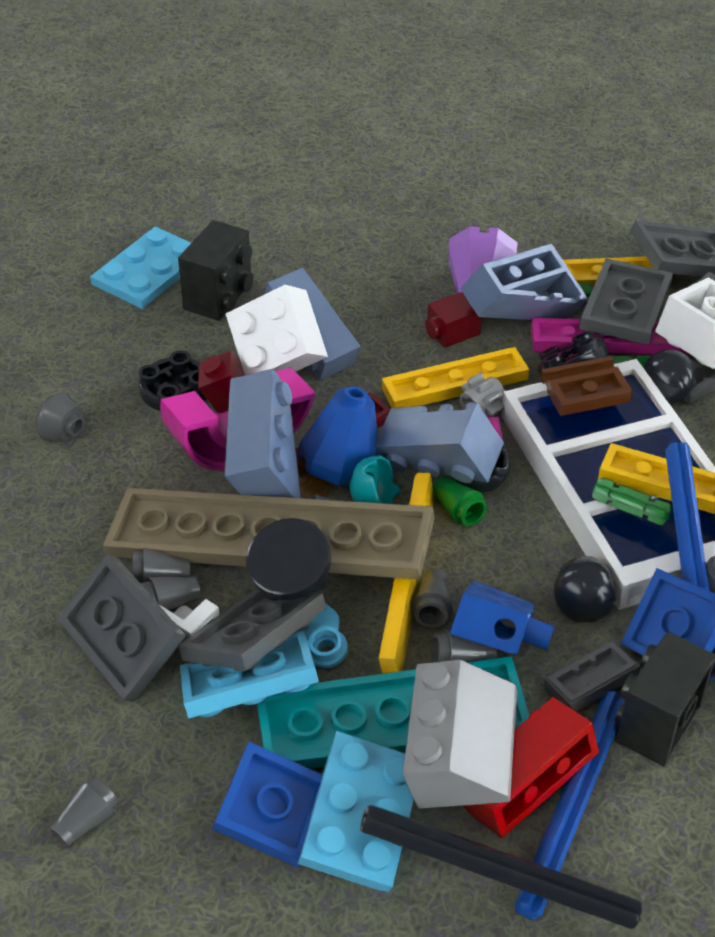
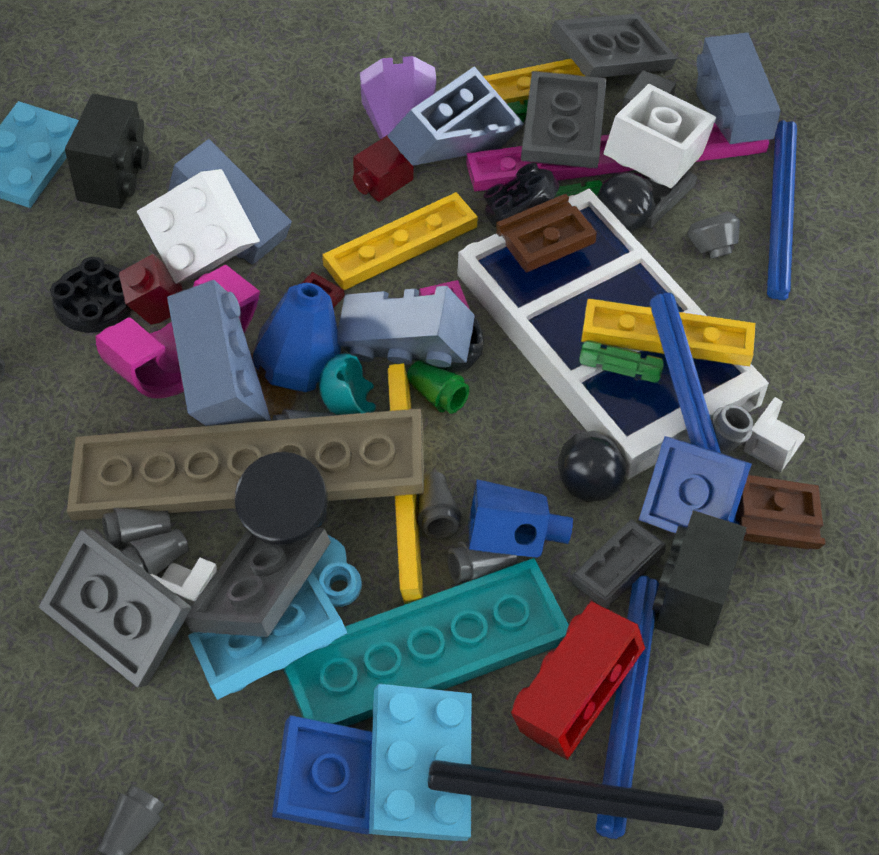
camera: 15 degrees left, 10 degrees up
light grey slope [403,660,517,809] -> none
light grey gear [460,373,505,417] -> none

